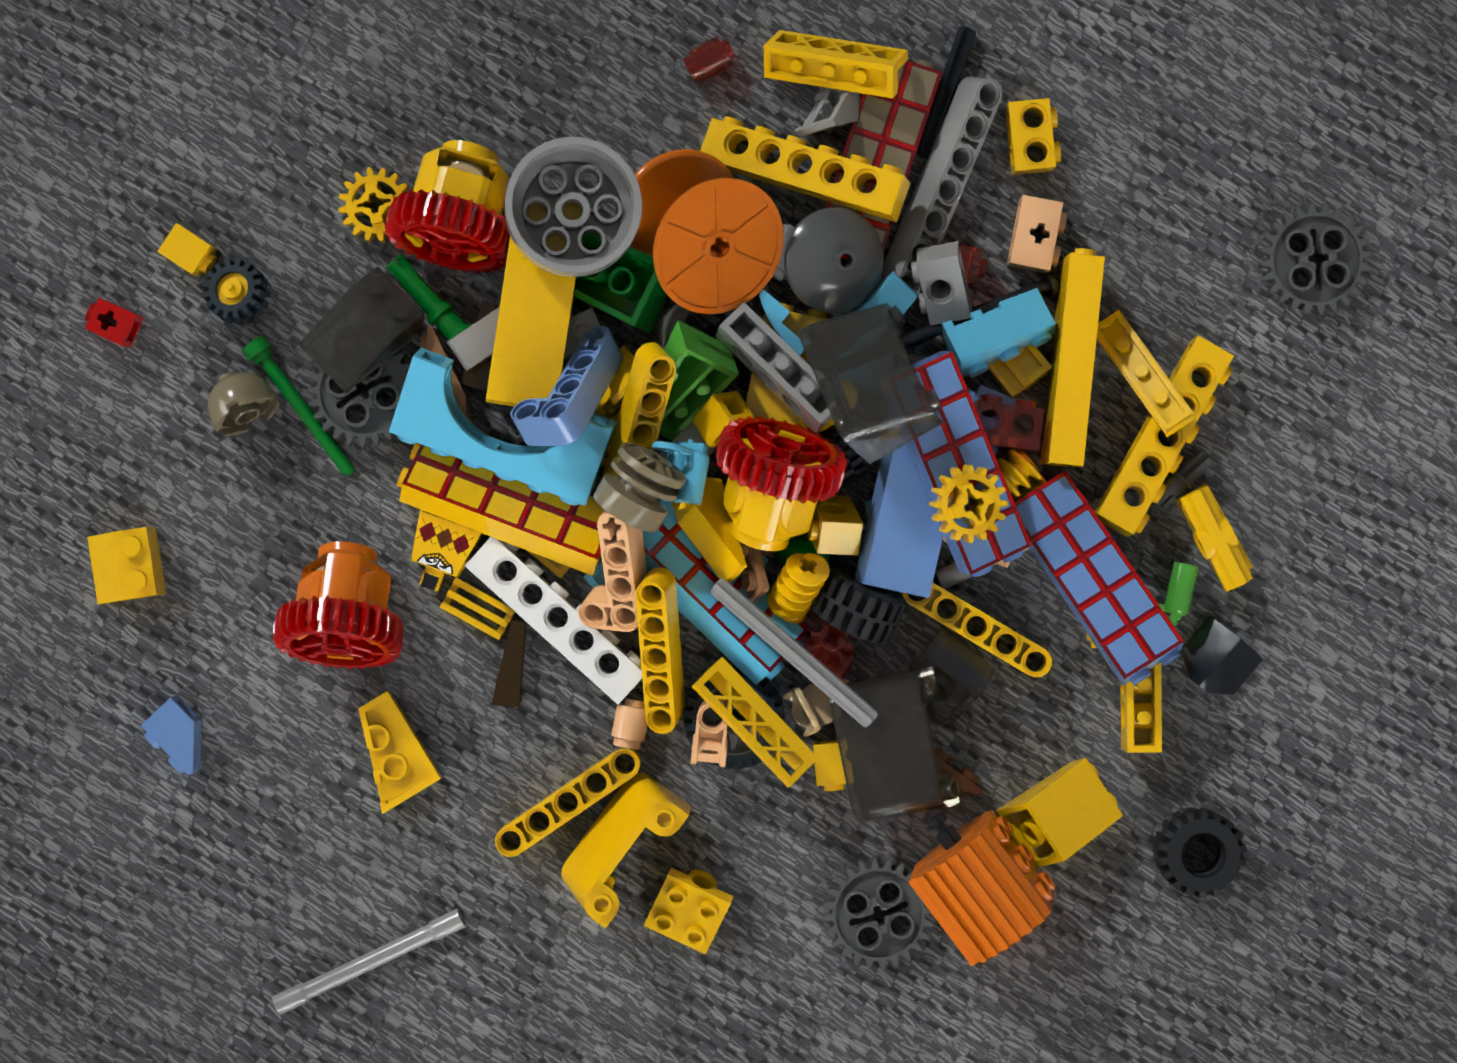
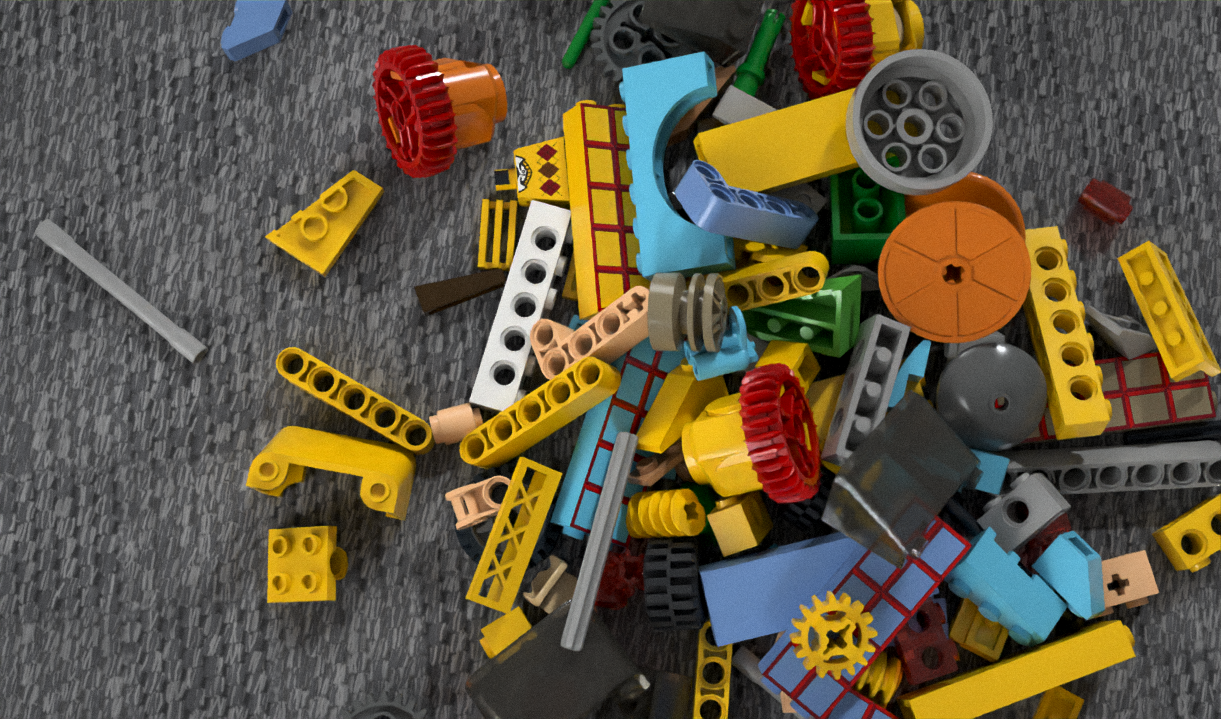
camera: 60 degrees right, 10 degrees down
none -> medium azure slope [1032,531,1105,620]

